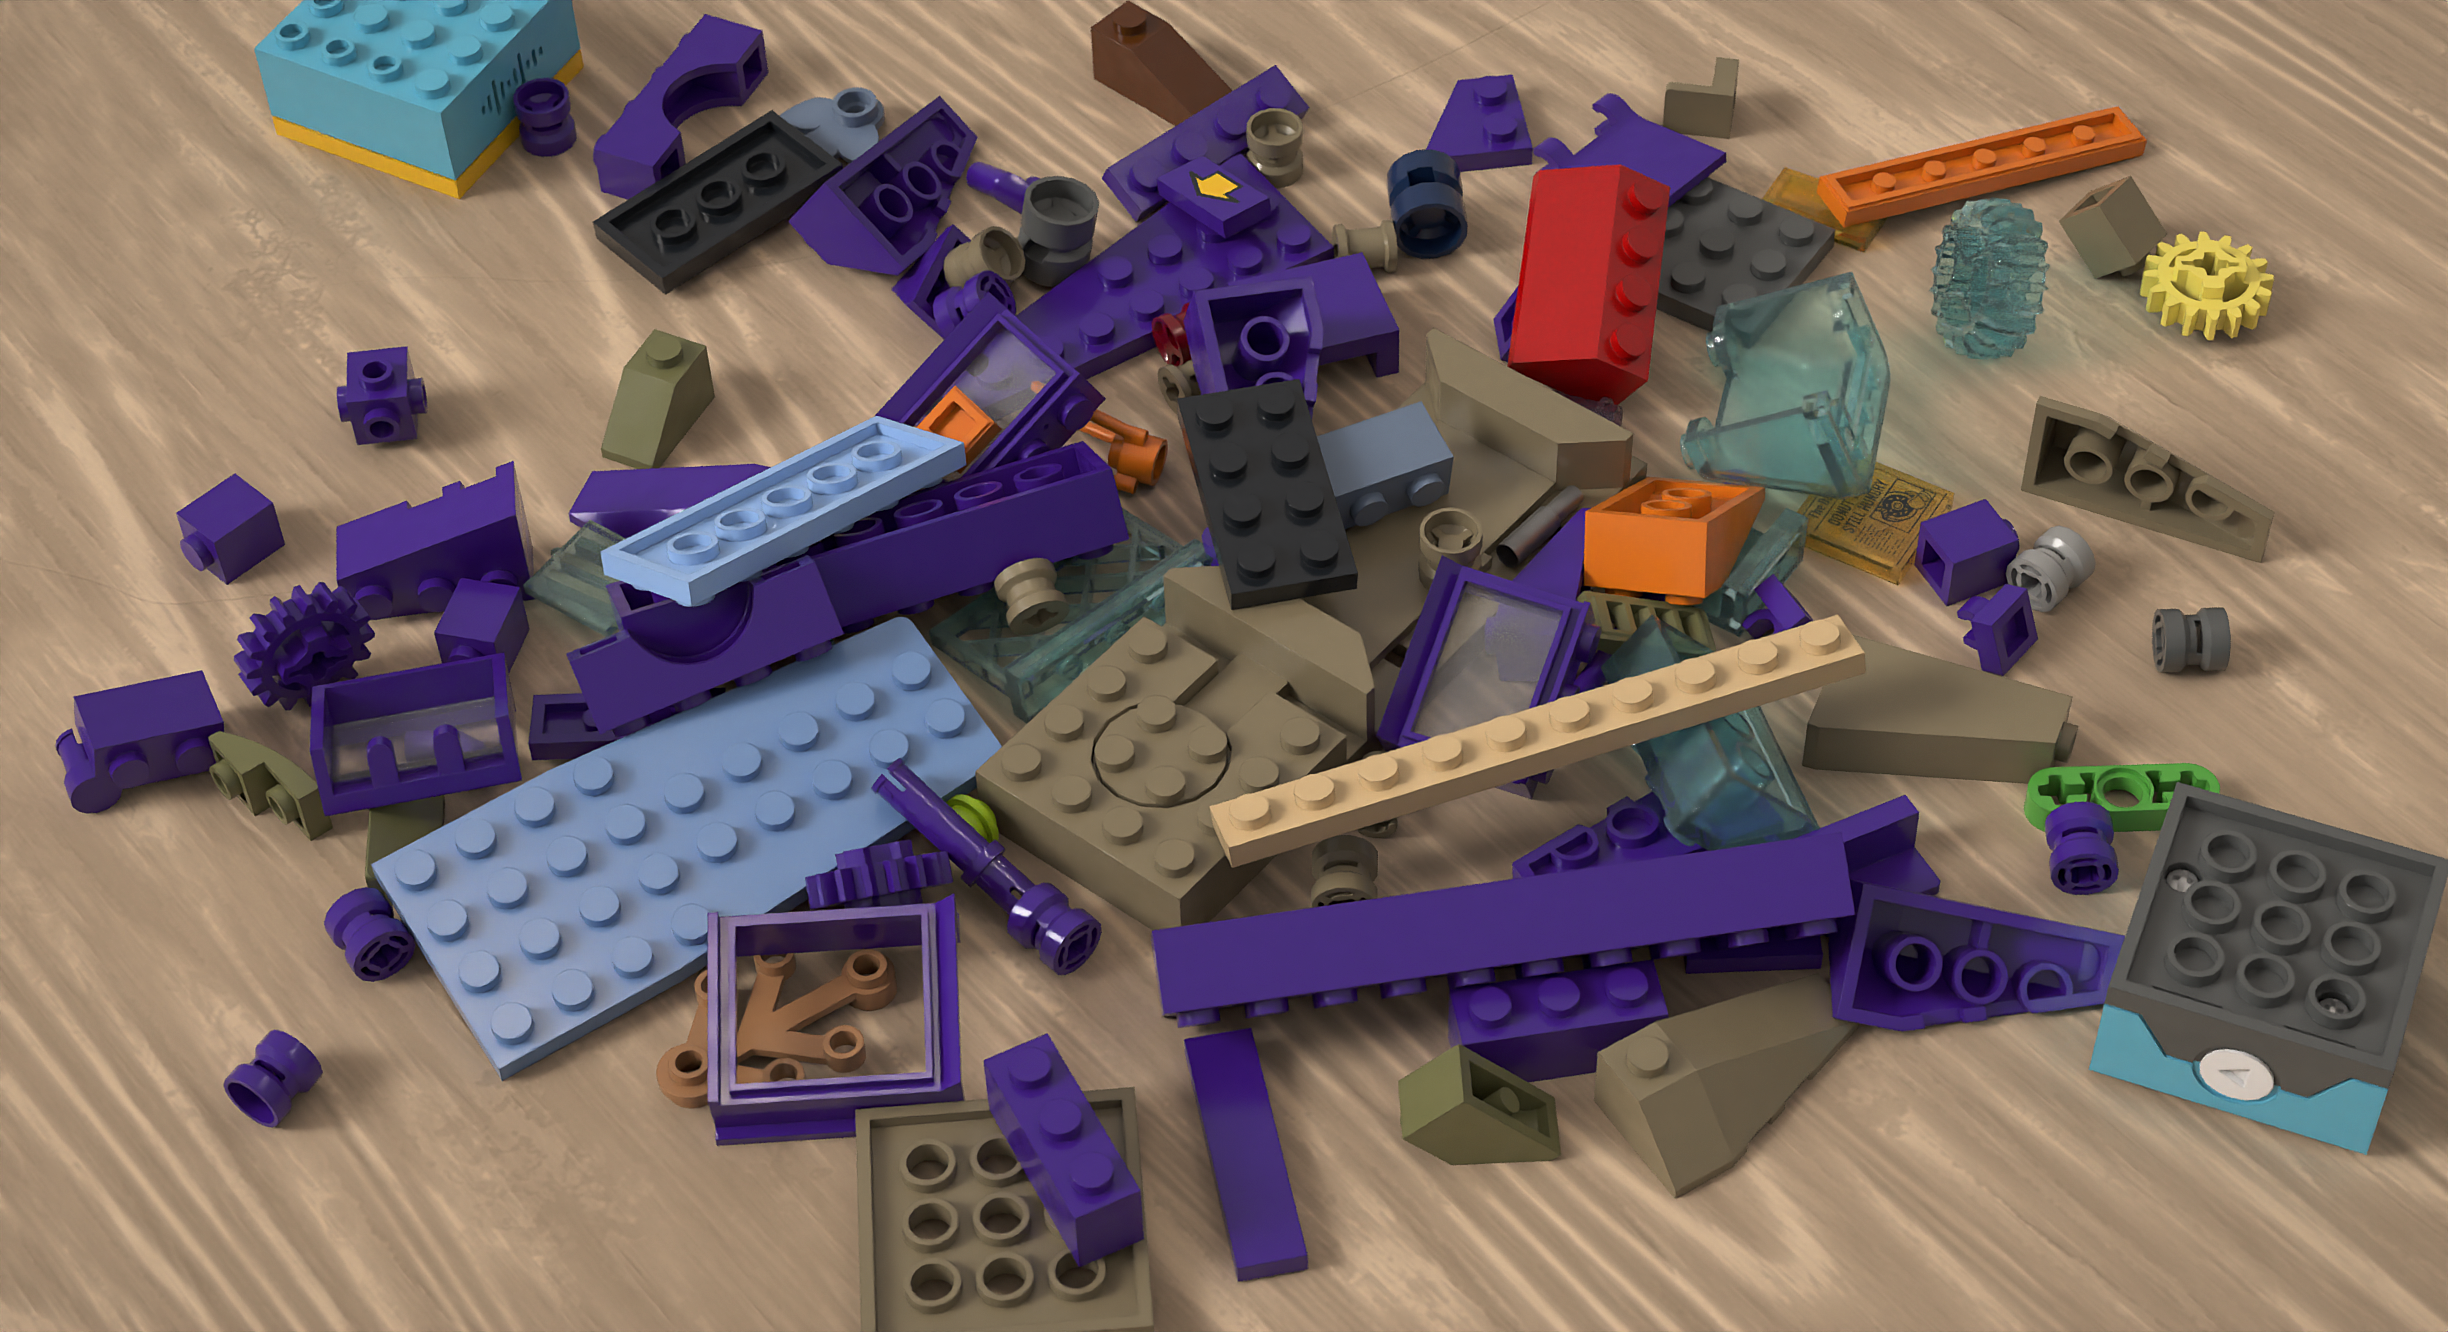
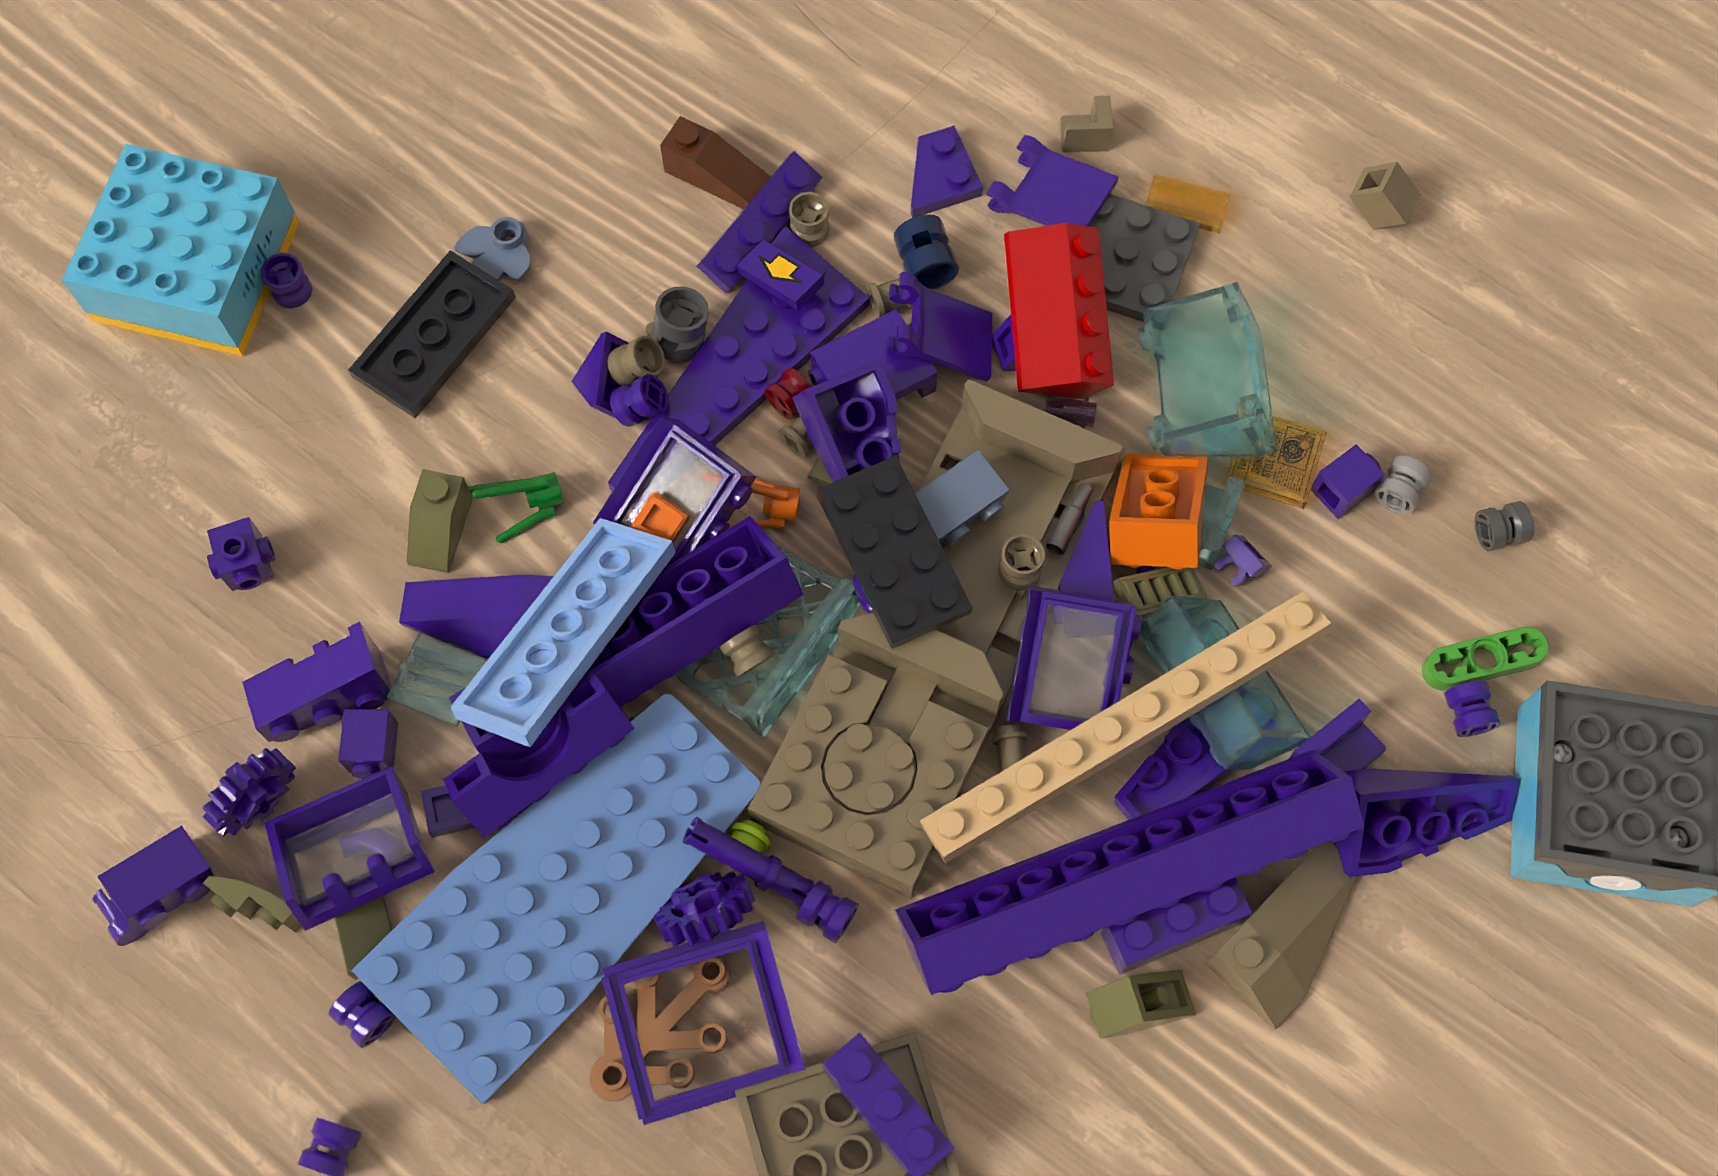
camera: 15 degrees left, 20 degrees up
dark purple brick [176,473,285,585] -> none
dark purple arch [593,14,769,200] -> none
dark purple wedge [788,96,978,276] -> none
dark purple arm [966,162,1040,215] -> none
dark purple tile [1184,1028,1308,1282] -> none
dark tan wheel [1311,835,1378,908] -> none
dark tan slope [1802,634,2078,784] -> none
orange tile [1817,106,2147,228] -> none
clear light blue gear [1929,197,2050,360] -> none
dark purple tile [1957,584,2038,676] -> none
dark tan wedge [2021,396,2275,563] -> none
light yellow gear [2140,232,2274,340] -> none
none -> green plant [468,472,564,543]
none -> dark purple flag [886,272,993,382]

